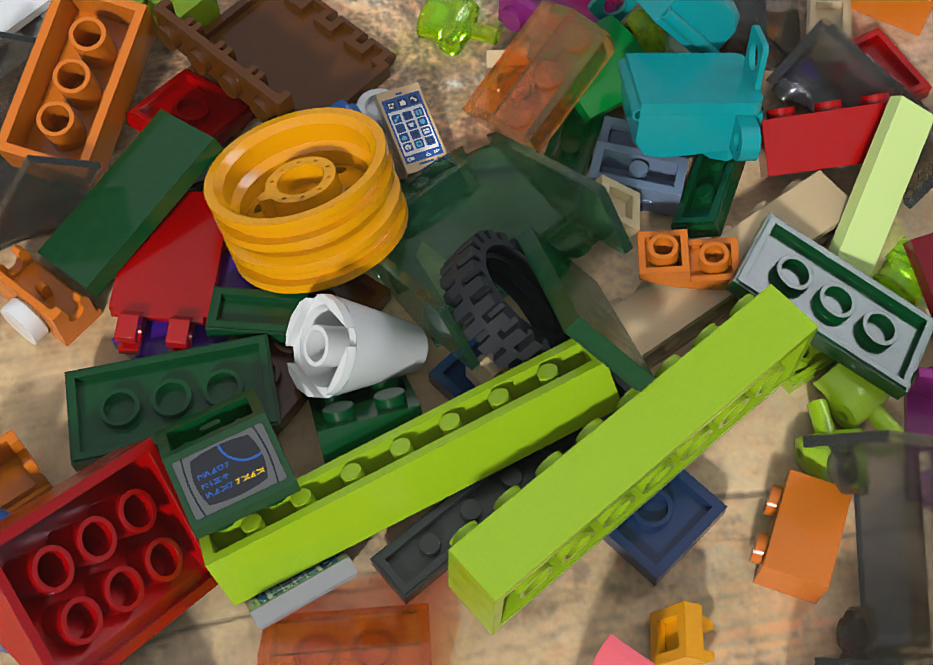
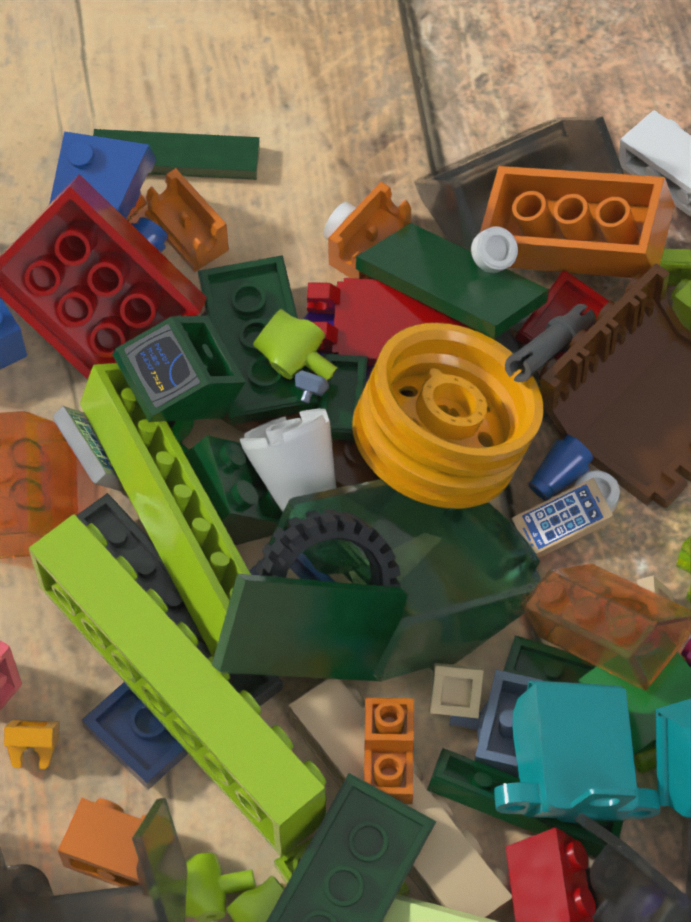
camera: 90 degrees right, 0 degrees up
none -> lime piece [253,308,338,381]
none -> sand blue rock [295,371,329,404]
none -> white tile [471,226,518,273]
none -> dark grey pin [505,304,596,382]

